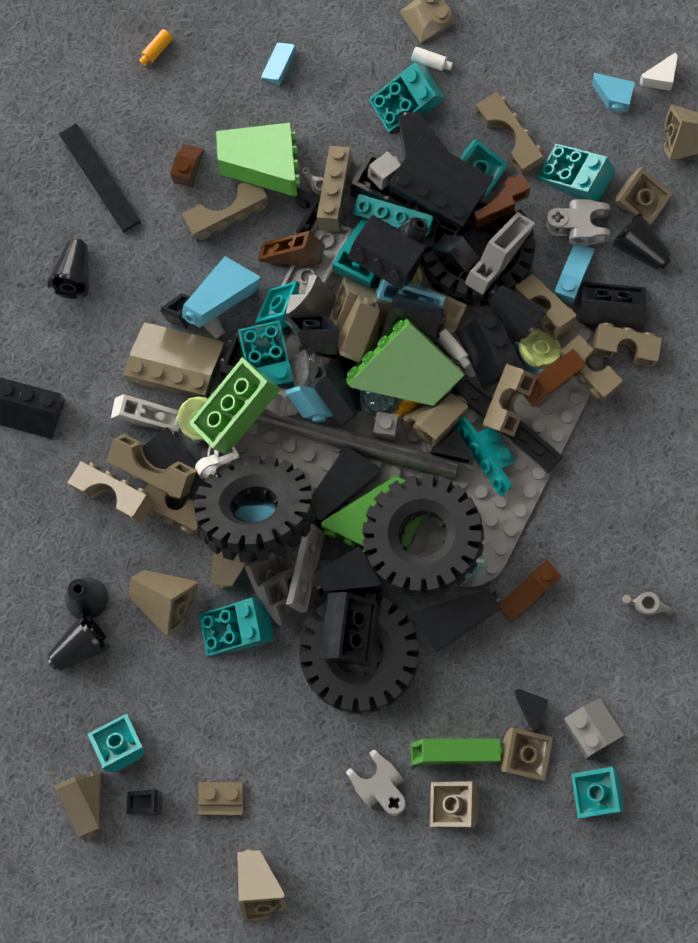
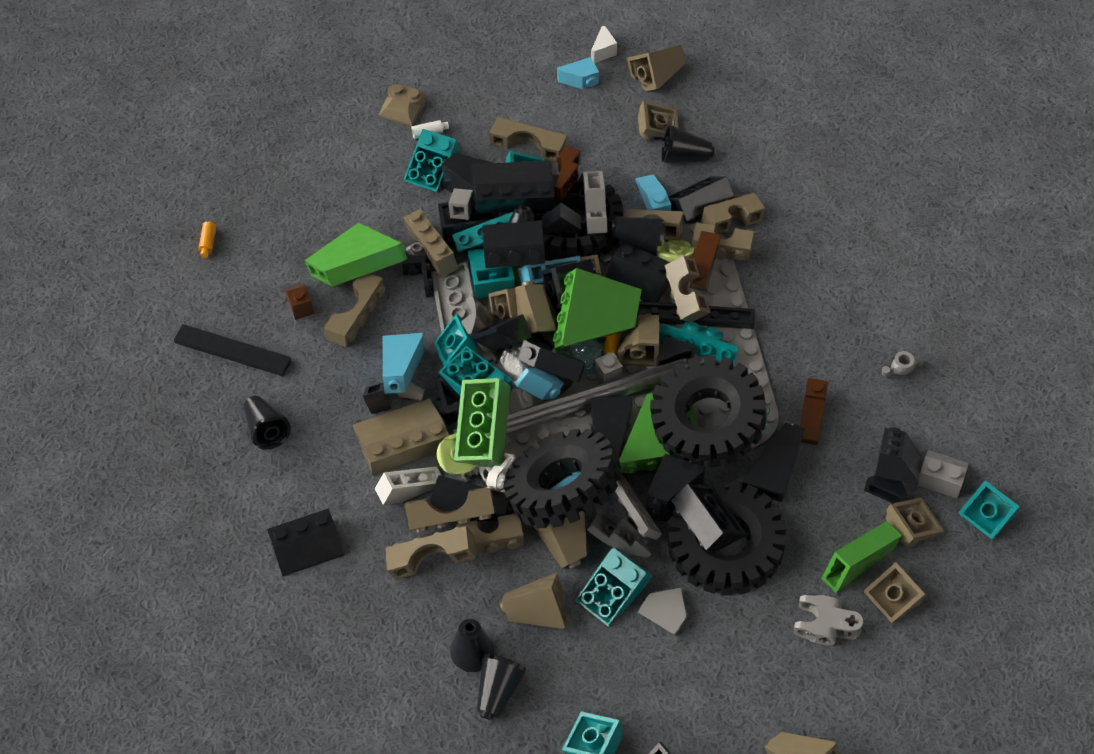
camera: 45 degrees left, 20 degrees down
dark tan plate [198,782,244,815] -> none
reddish brown slope [258,231,325,266] -> none
slope [261,43,296,86] -> none
teal slope [537,143,616,202] -> none
light grey piece [547,199,610,246] -> none
none -> light grey slope [638,588,688,636]
none -> black slope [875,427,922,485]

